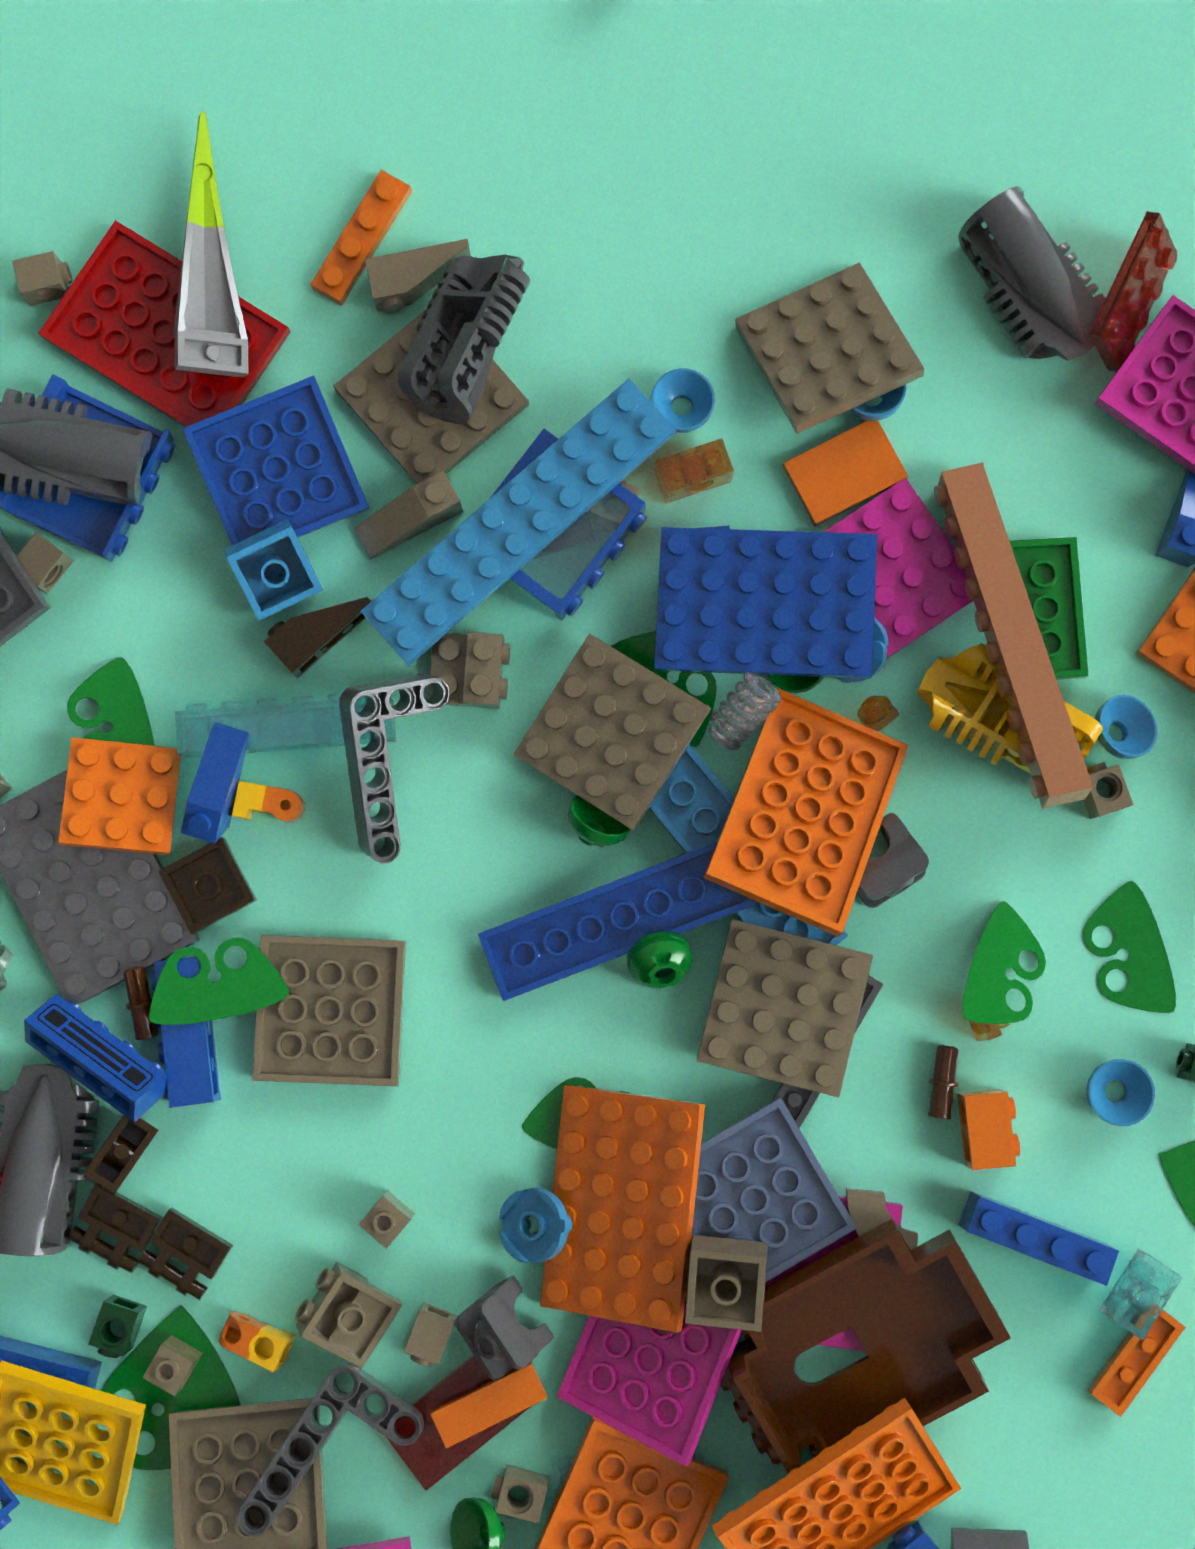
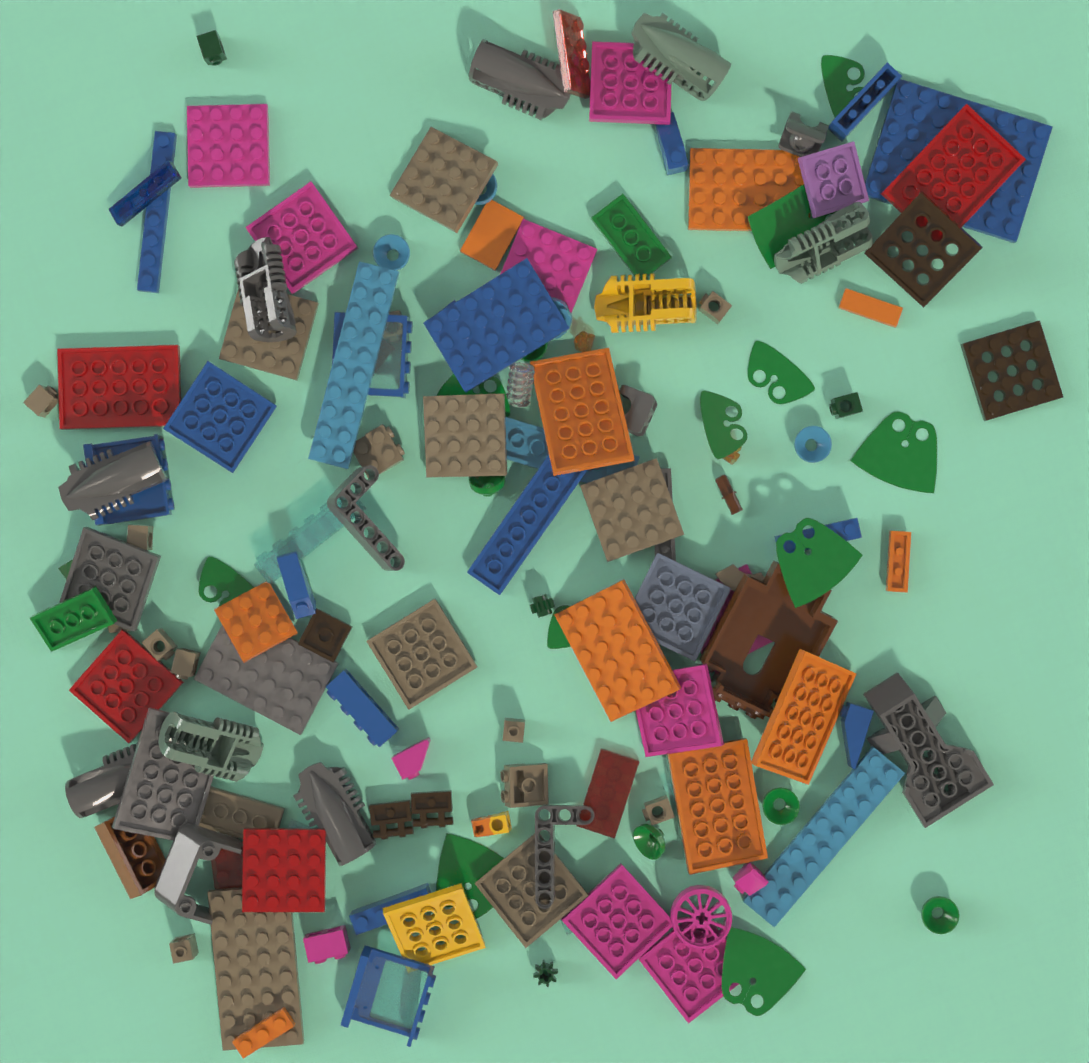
camera: 30 degrees left, 5 degrees up
blue brick [24,994,166,1122] -> none
dark brown brick [81,1115,158,1196] -> none
dark green brick [88,1294,147,1358] -> none
reddish brown axle [123,966,159,1040] -> none
dark tan brick [142,1335,203,1396] -> none
green piece [149,938,289,1025] -> none
light grey plate [173,111,248,378] -> none
dark azure brick [224,519,323,621] -> none
leg [232,781,305,823] -> none
dark brown slope [264,597,371,678] -> none
orange plate [310,170,412,306] -> none
dark tan slope [354,471,463,559] -> none
dark tan slope [365,239,471,313] -> none
dark tan brick [404,1302,457,1366] -> none
orange tile [430,1361,547,1449] -> none
dark grey piece [455,1275,554,1380] -> none
dark azure plate [499,1187,573,1263] -> none
green piece [627,931,693,989] -> none
clear orange brick [654,438,734,504] -> none
dark tan slope [685,1235,768,1332] -> none
nougat brick [934,462,1093,809] -> none
orange brick [957,1089,1020,1170] -> none
dark azure piece [1095,694,1157,759] -> none
clear light blue brick [1099,1249,1183,1340] -> none
none -> clear blue plate [108,160,182,227]
none -> blue plate [137,131,177,293]
none -> dark pink plate [187,104,270,188]
none -> dark pink plate [245,181,358,294]
none -> dark pink slope [391,737,431,780]
none -> dark green gear [530,594,555,618]
none -> green piece [776,518,863,608]

